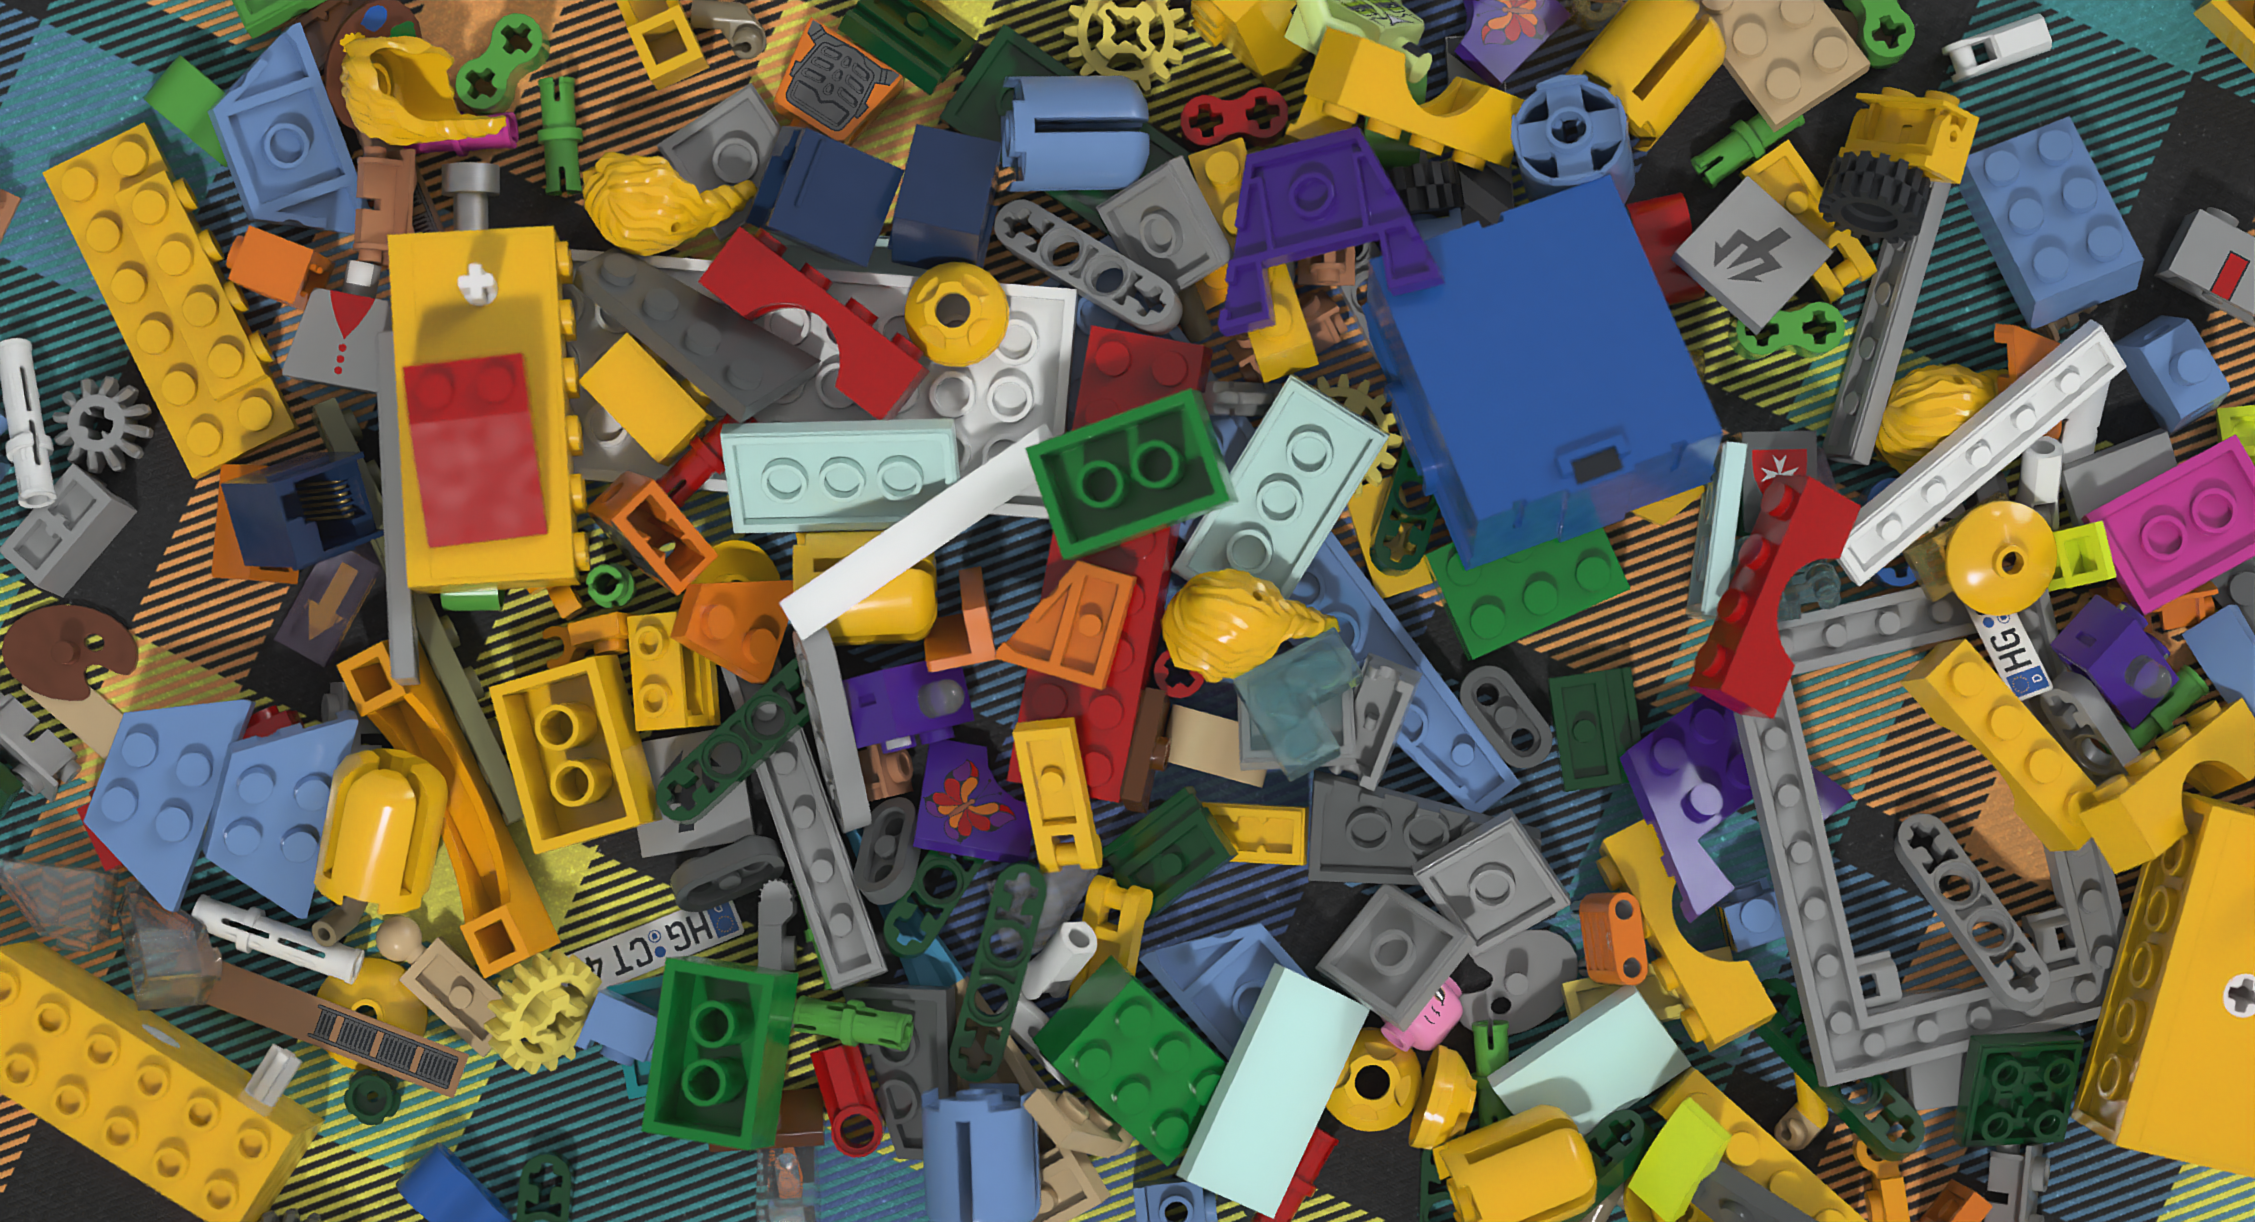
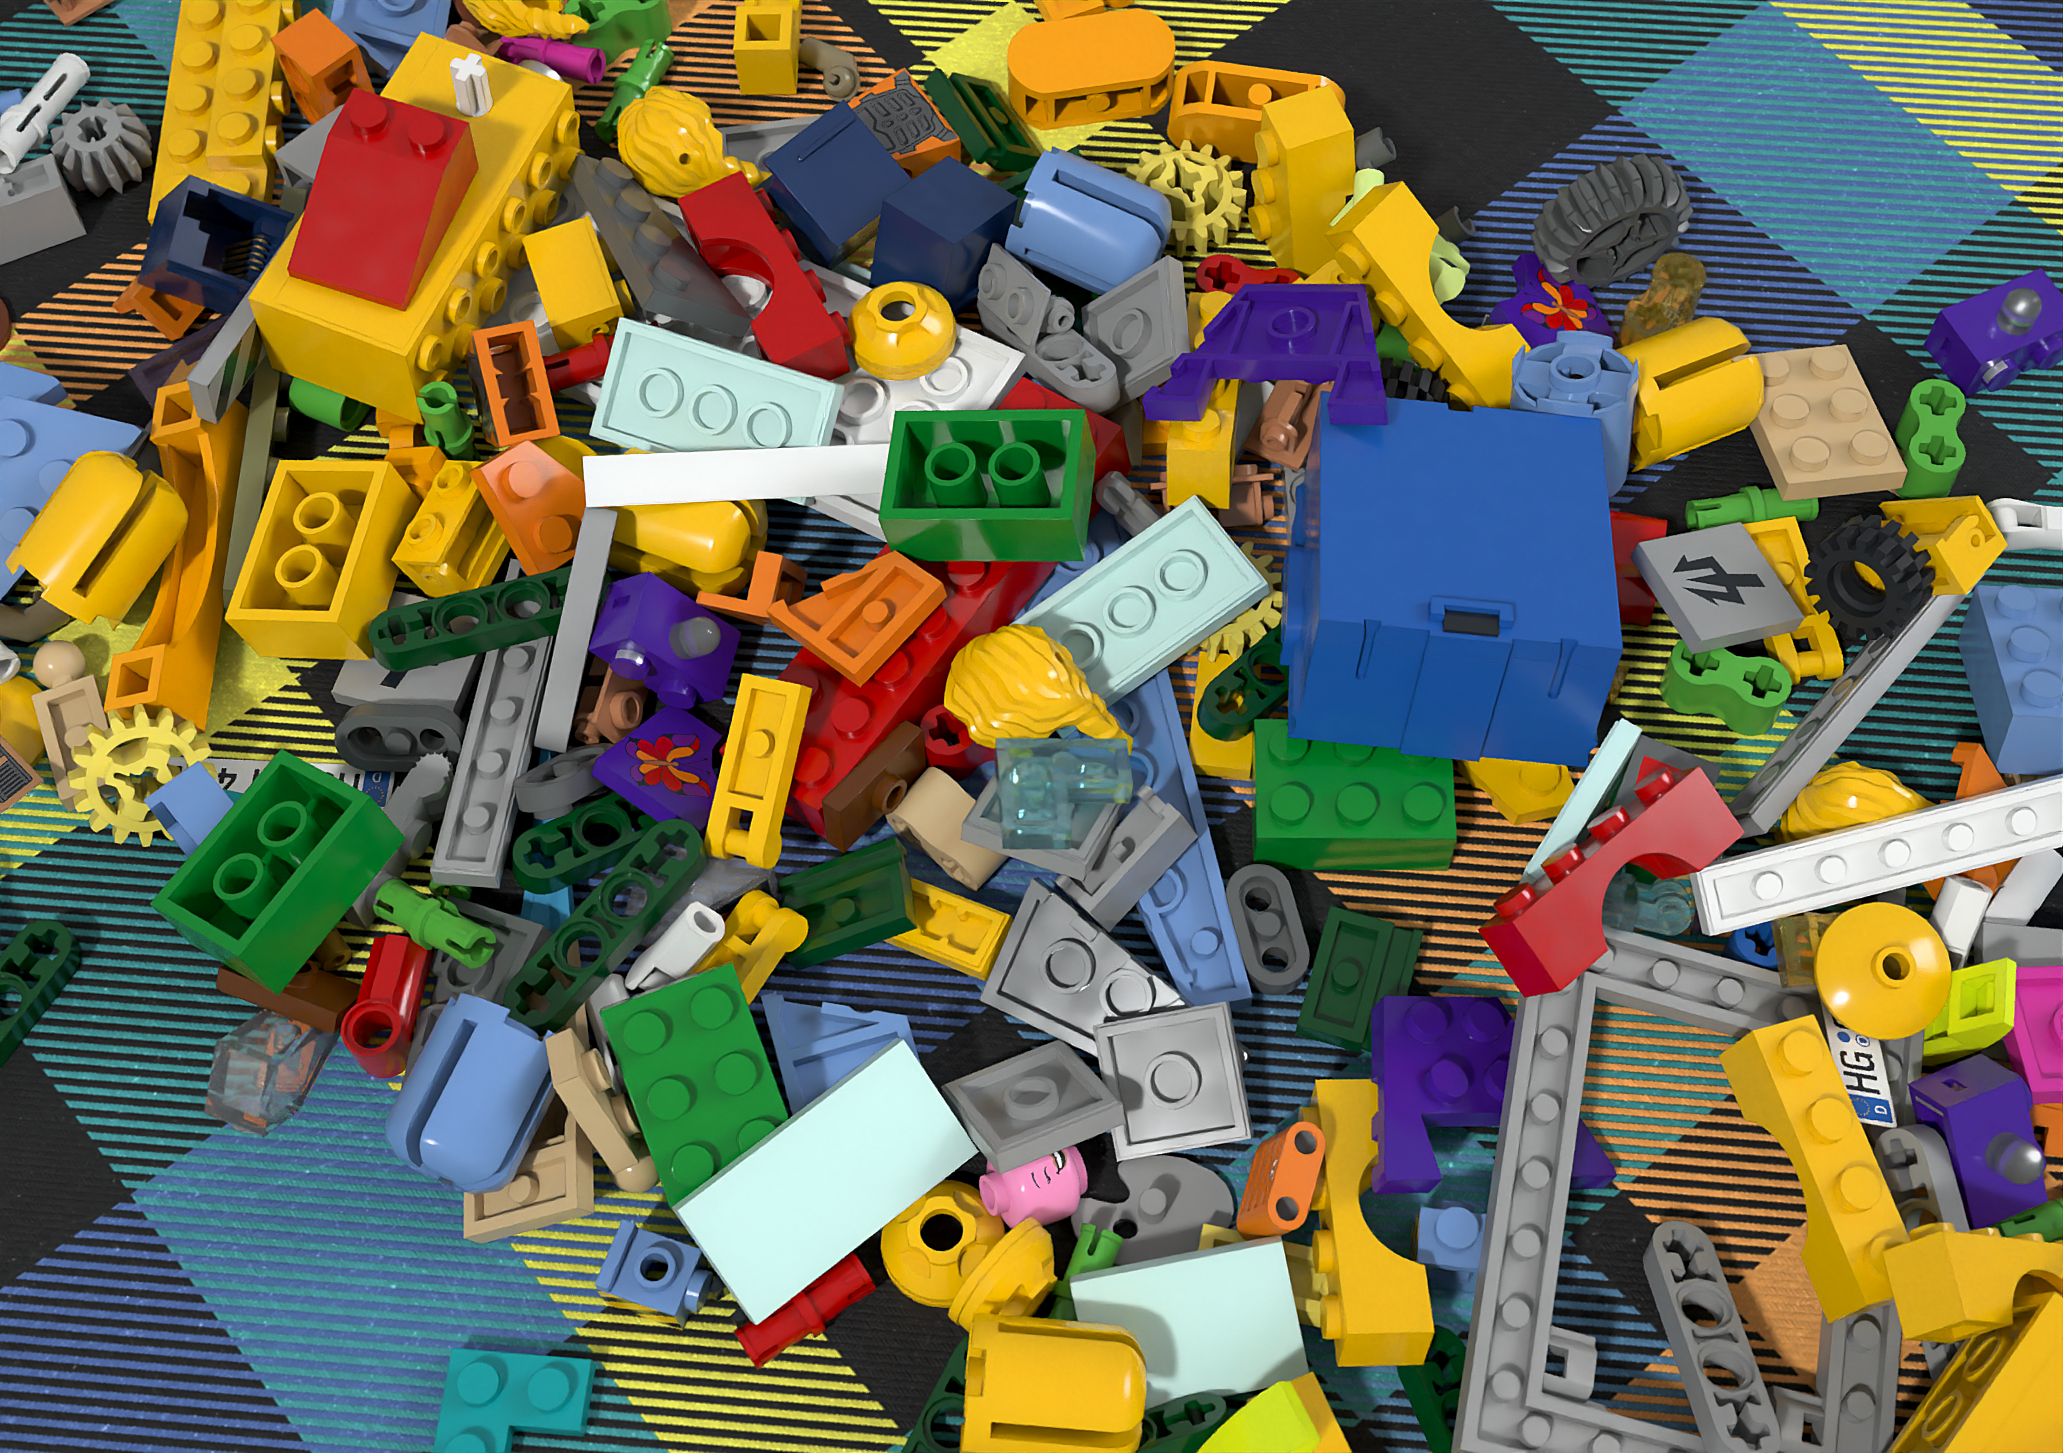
camera: 30 degrees right, 25 degrees down
none -> light grey hinge [977,243,1074,347]

